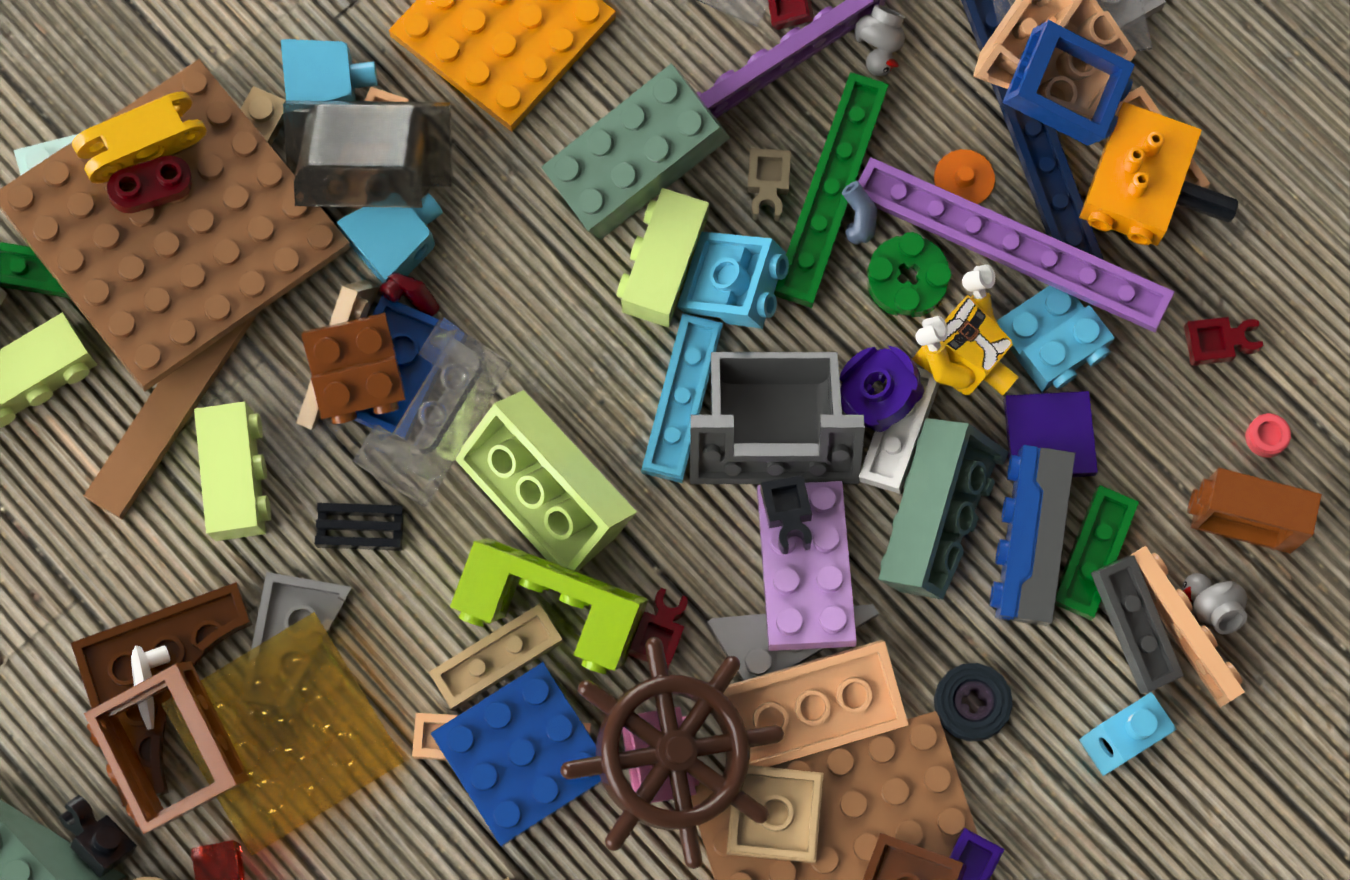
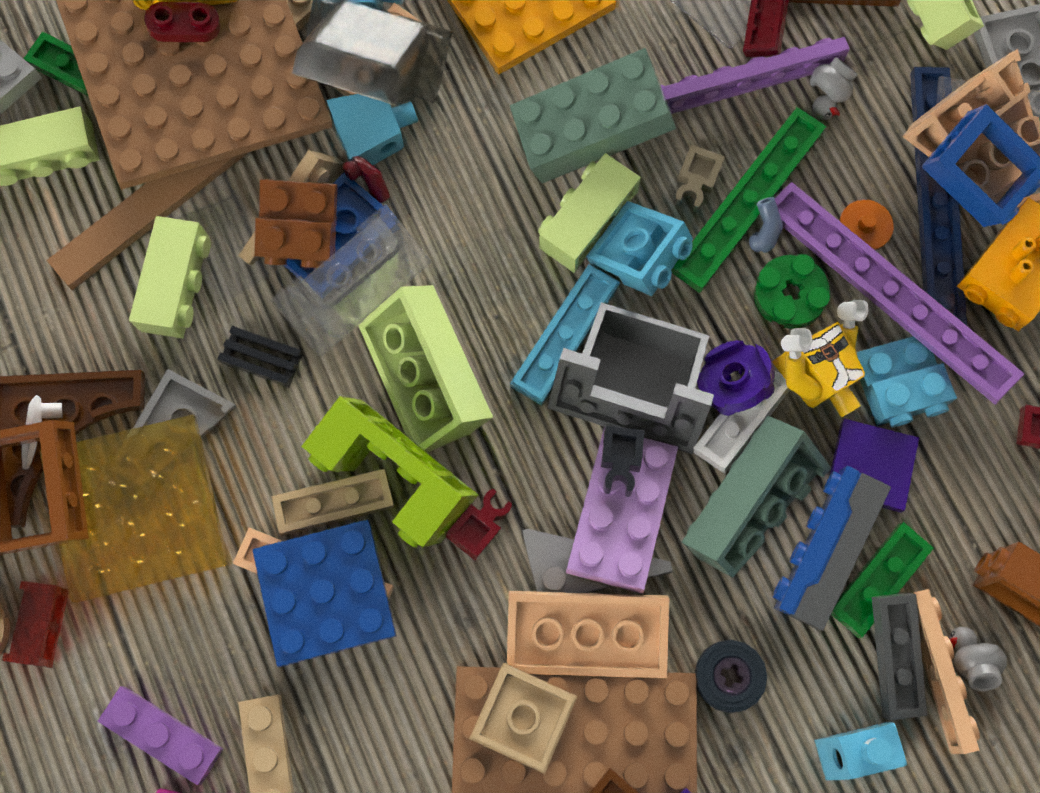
camera: 20 degrees right, 0 degrees up
reddish brown brick [560,637,784,869] -> none

